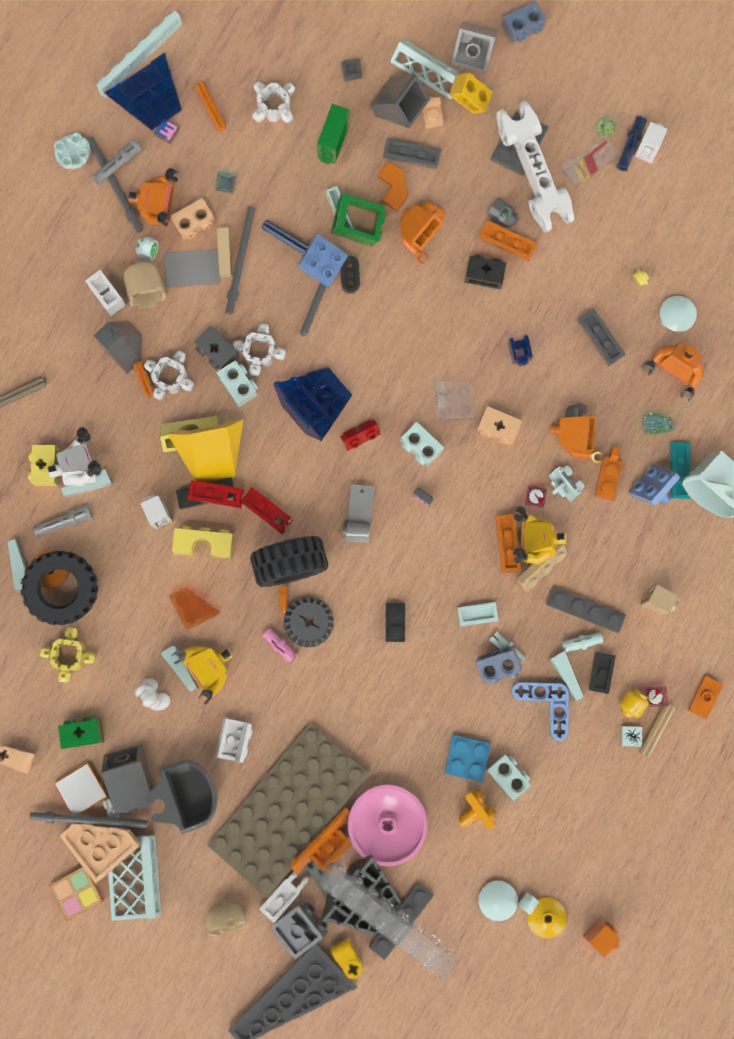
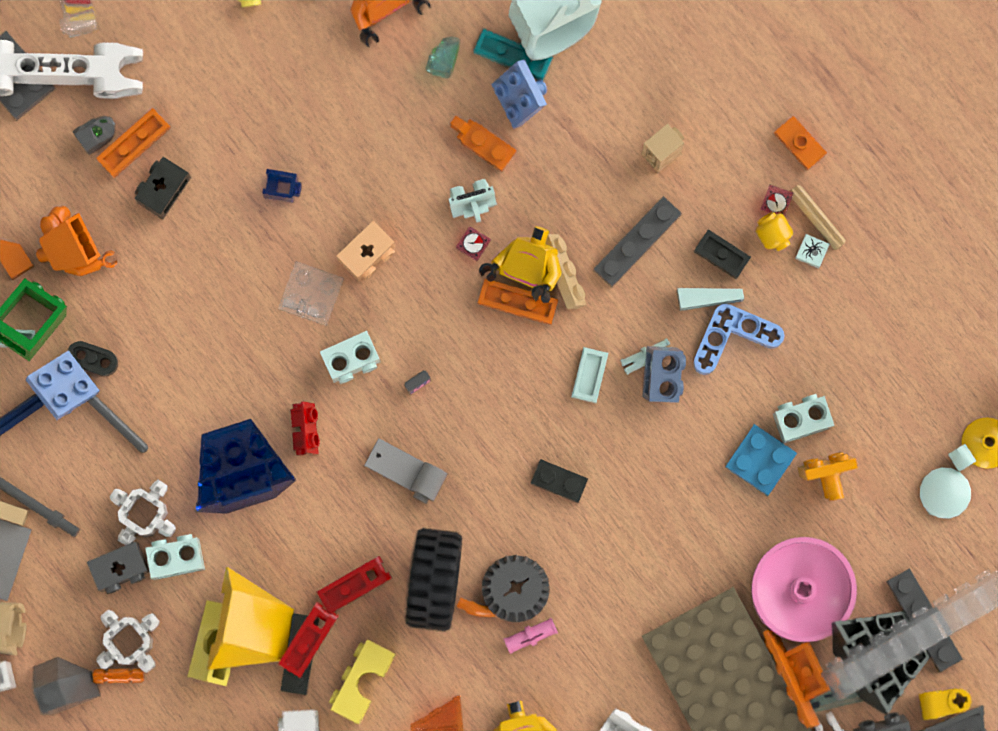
camera: 65 degrees left, 0 degrees up
orange torso [551,402,603,463] -> none
light aqua pin [562,631,603,653] -> none
dark grey plate [577,309,626,366] -> none

